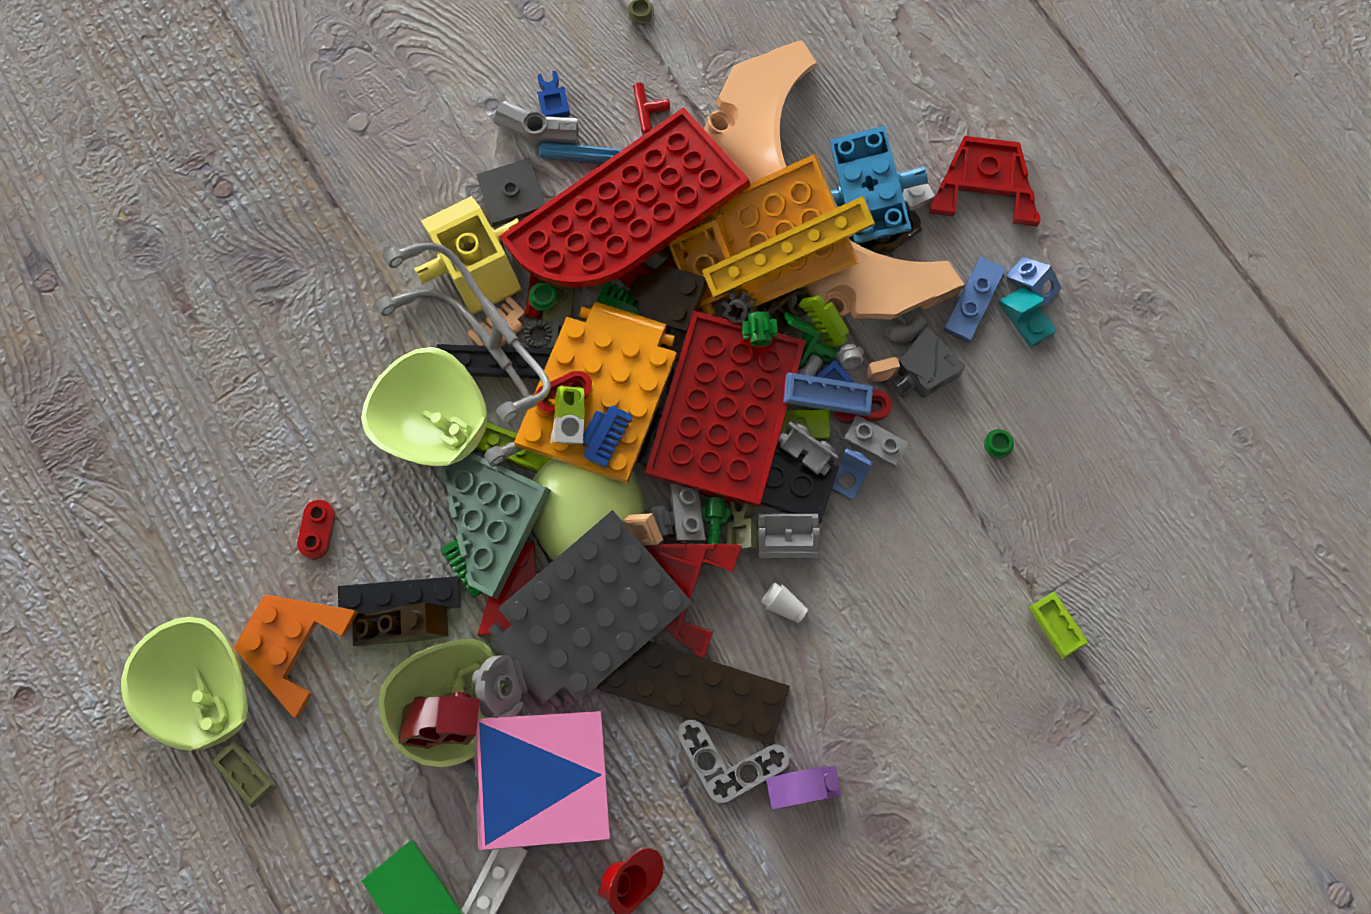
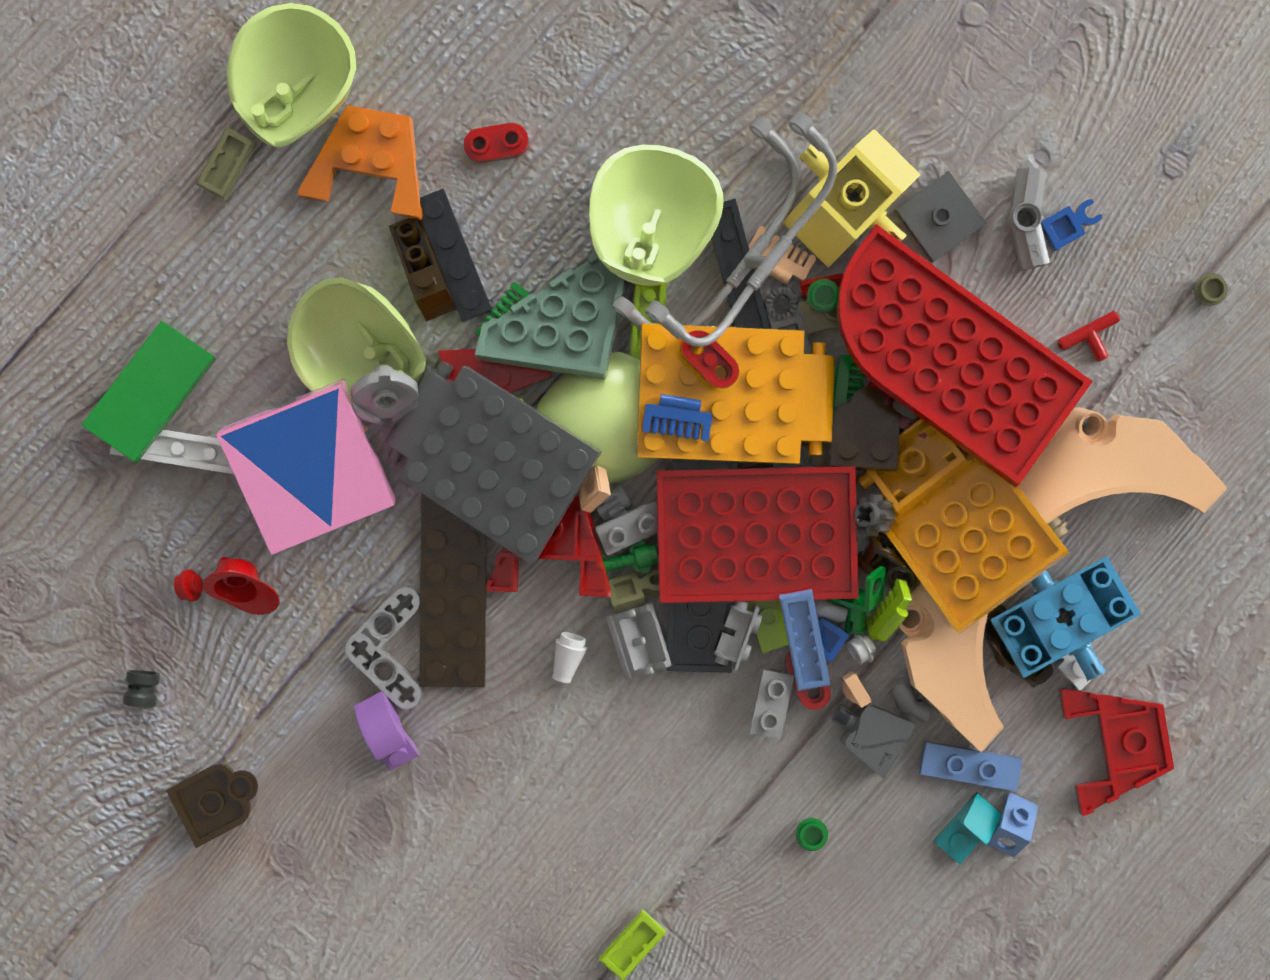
camera: 75 degrees right, 15 degrees up
dark red brick [398,692,480,749] -> none
dark azure axle [539,142,621,164] -> none
leg [550,386,585,445] -> none
yellow plate [702,196,876,298] -> none
green gear [742,312,778,347] -> none
medium blue bracket [832,449,873,500] -> none

